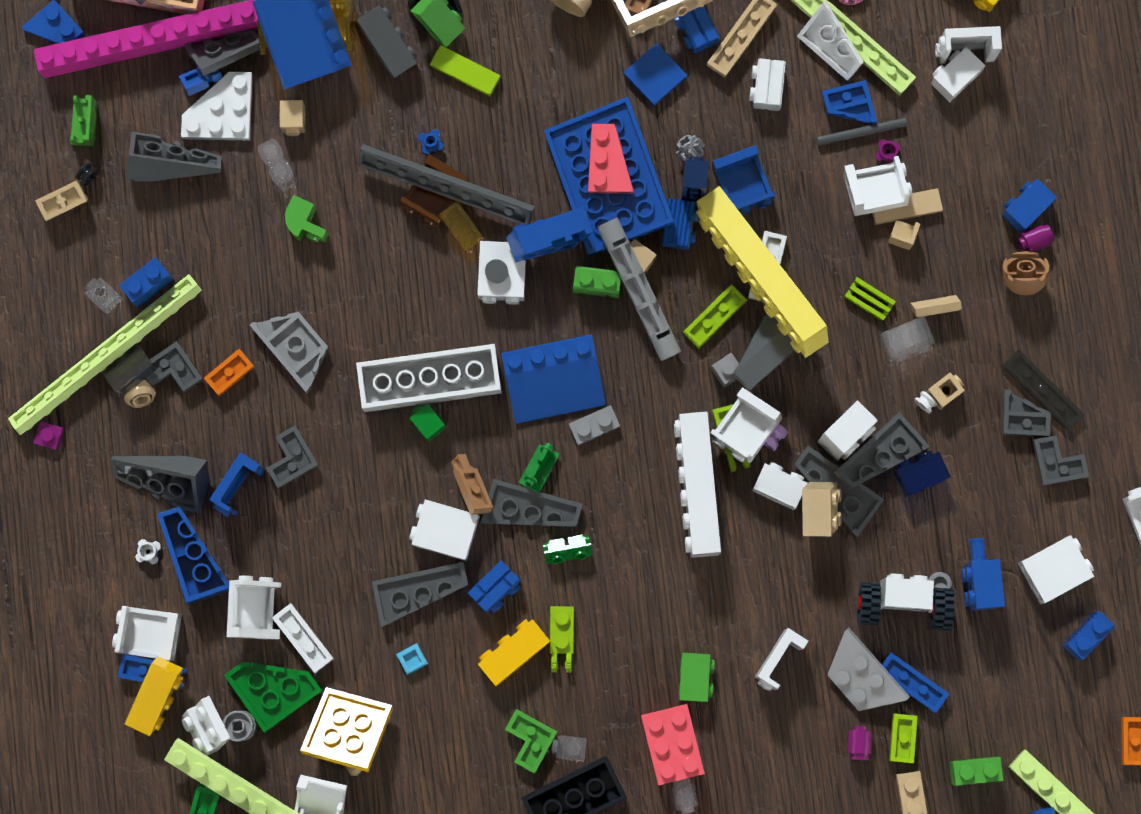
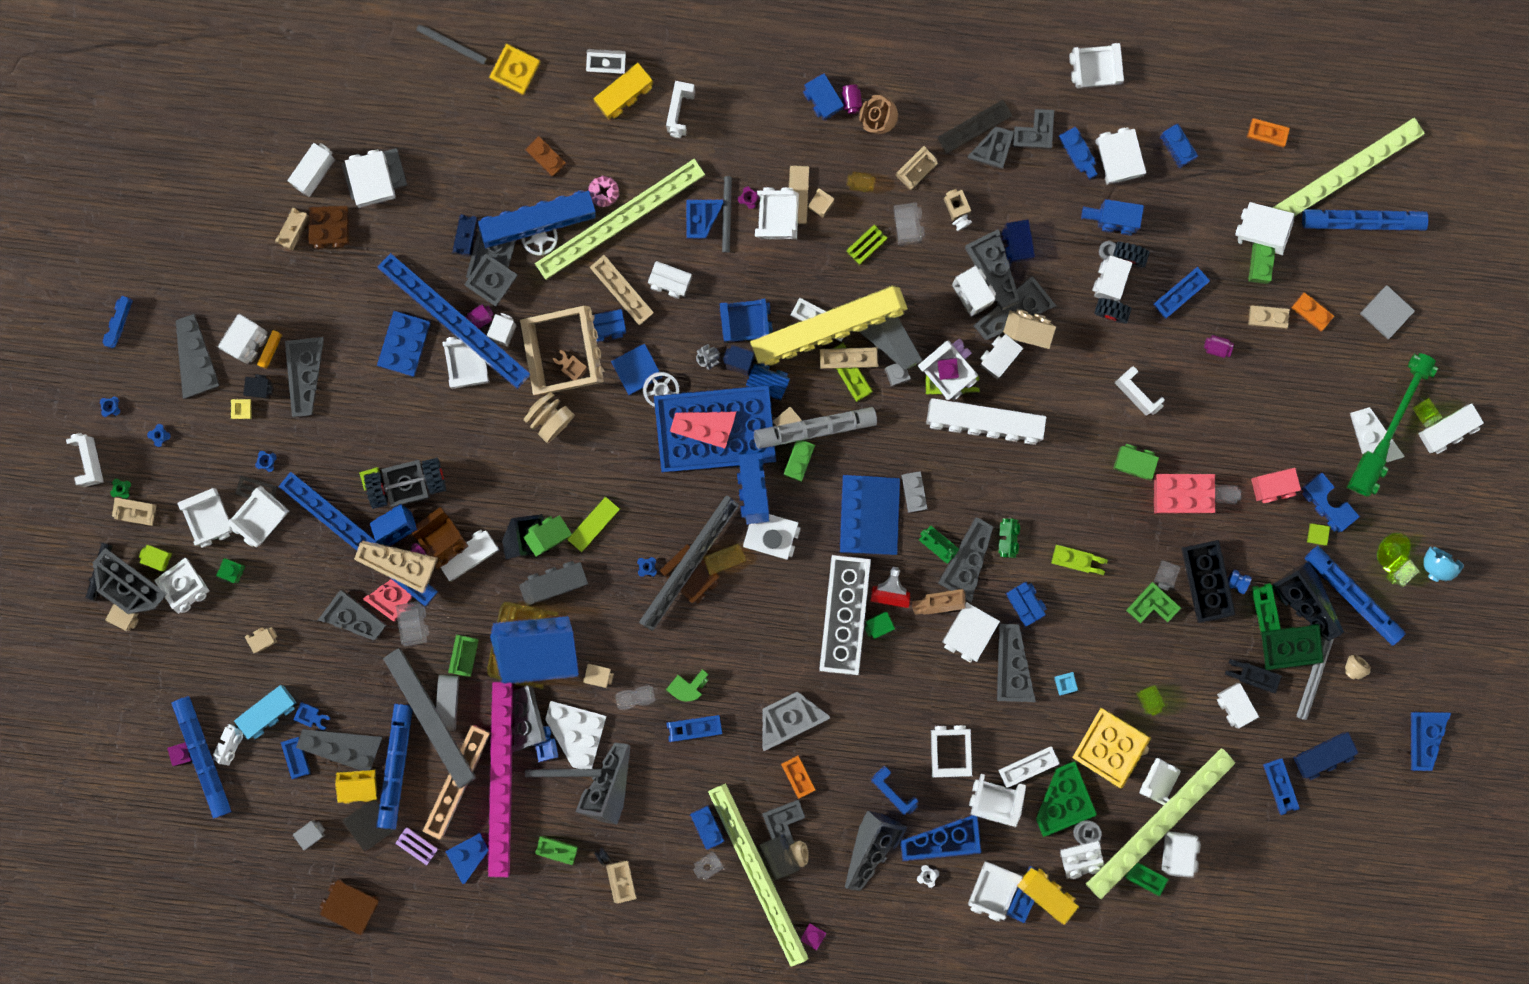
camera: 80 degrees left, 5 degrees up
dark grey plate [266,425,319,489] -> none
yellow brick [478,619,551,687] -> none
white wing [797,1,863,81] -> none
light grey wing [828,628,910,711] -> none
lime plate [889,714,918,763] -> none
tan tile [911,295,962,318] -> none
white brick [931,47,985,102] -> none
none -> dark grey bar [525,769,602,777]
none -> white wheel [643,372,679,407]
none -> blue plate [666,715,722,742]
none -> tan tile [820,347,878,369]
none -> clear yellow brick [846,171,875,193]
none -> piece [871,567,910,608]
none -> tan hinge [896,146,938,190]
none -> white window [931,725,972,777]
none -> magenta plate [937,358,959,380]
none -> blue hinge [1059,127,1097,179]
none -> clear neon green brick [1136,685,1165,716]
none -> white panel [1236,202,1294,255]

